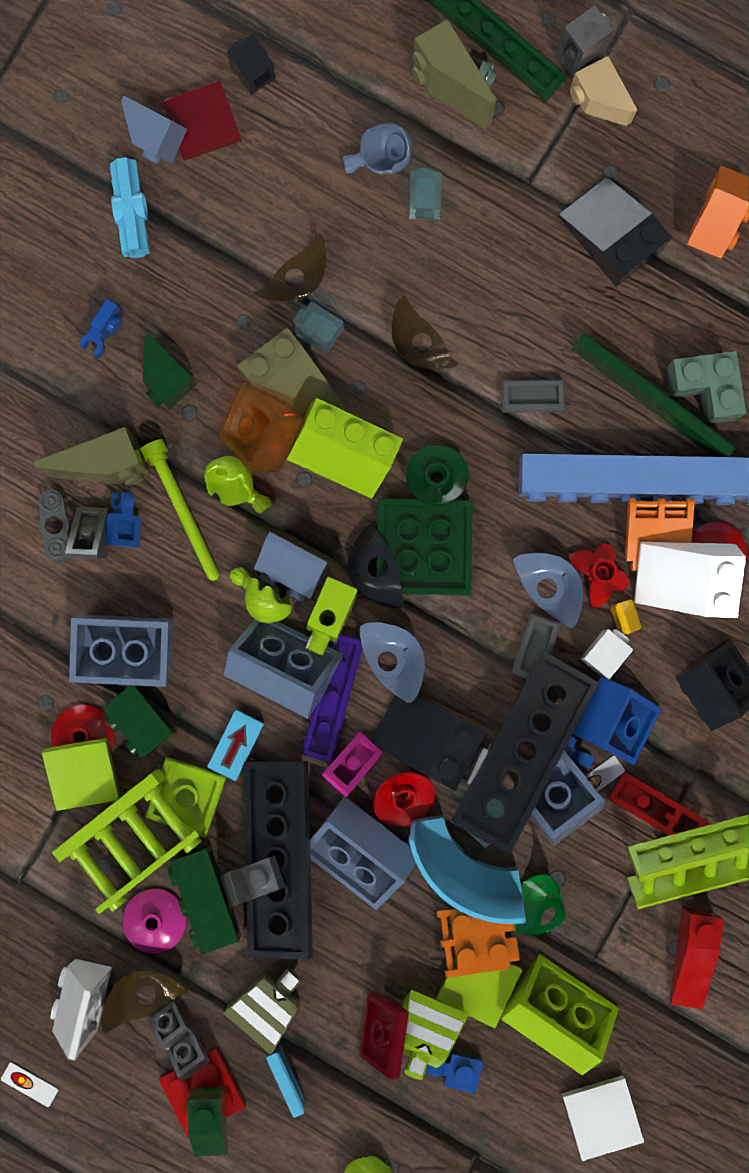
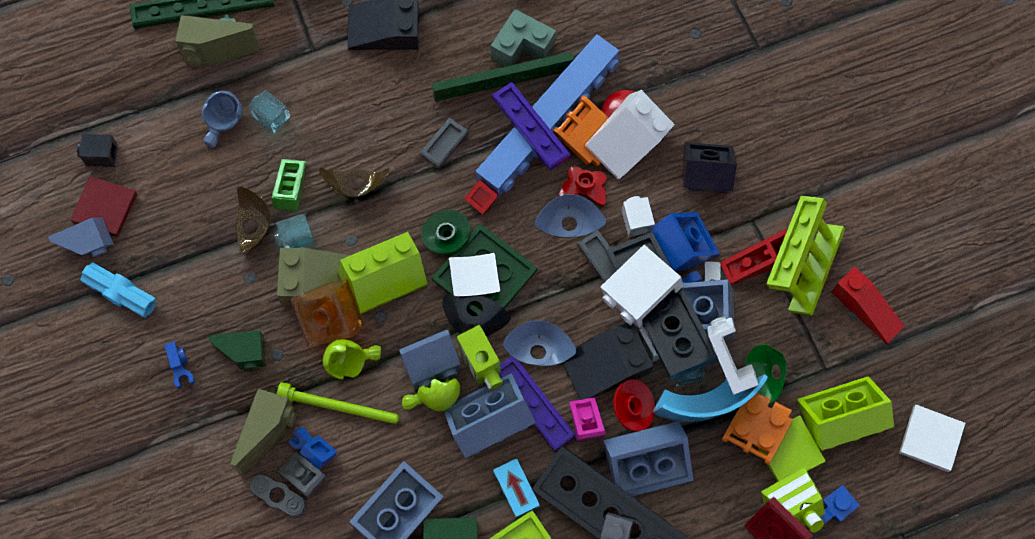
camera: 55 degrees left, 15 degrees down
yellow slope [610,599,641,635] -> none
none -> bright green slope [272,159,306,211]
none -> white sticker [449,253,500,296]
none -> red plate [464,180,499,214]
none -> dark purple tile [492,82,570,171]
none -> white panel [601,245,683,328]
none -> white panel [708,316,759,394]

